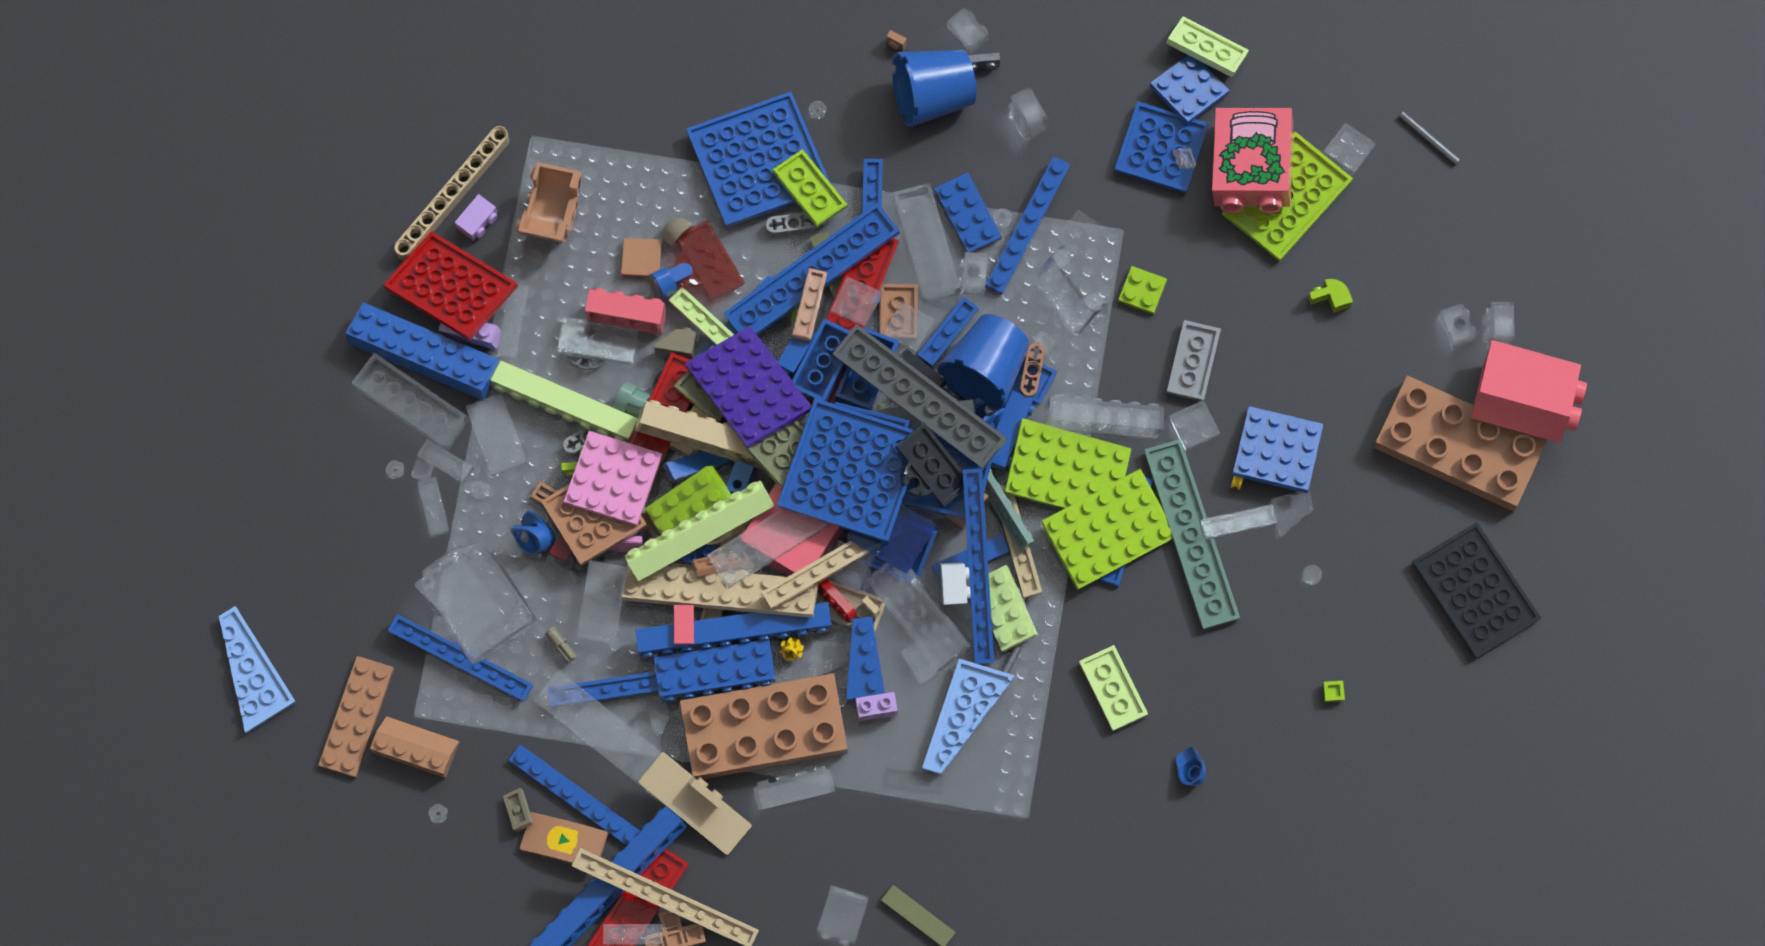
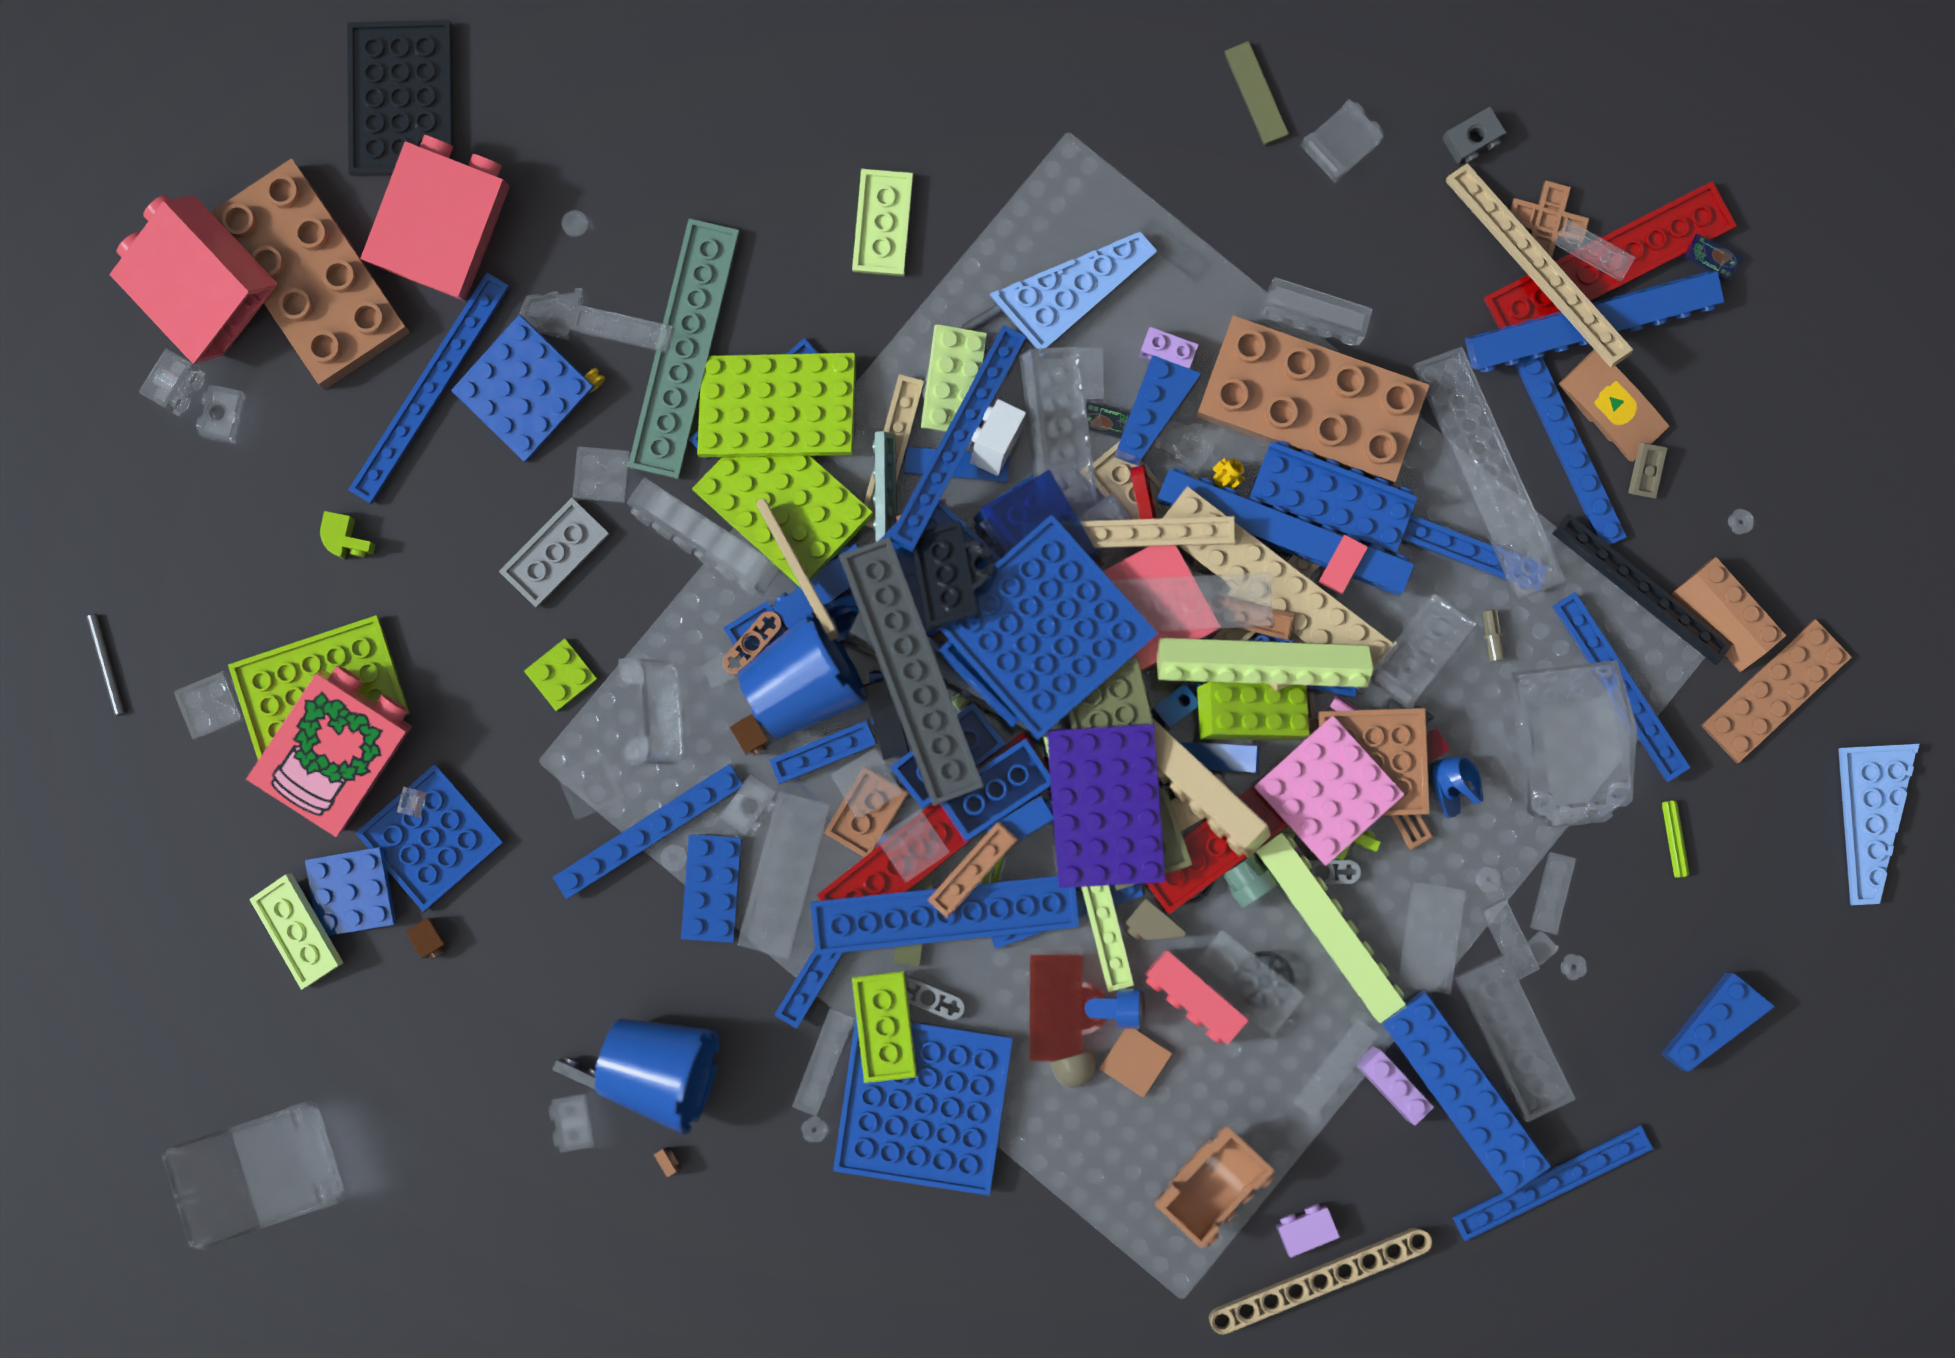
camera: 150 degrees left, 10 degrees up
red plate [383,231,518,341] -> none
tan bracket [638,752,752,855] -> none
clear tile [650,709,670,736] -> none
tan tile [862,596,880,618] -> none
clear brick [1008,87,1048,140] -> none
blue cap [1176,747,1206,786] -> none
lime plate [1323,681,1345,702] -> none
none -> blue plate [348,273,510,504]
none -> coral brick [360,135,510,301]
none -> reddish brown brick [405,918,448,960]
none -> reddish brown brick [730,714,769,757]
none -> tan tile [755,498,839,641]
none -> clear plate [792,1008,855,1117]
none -> black tile [1080,401,1130,439]
none -> blue tile [1452,1125,1654,1241]
none -> black plate [1552,513,1732,665]
none -> blue wedge [1661,972,1775,1072]
none -> lime axle [1662,800,1689,878]

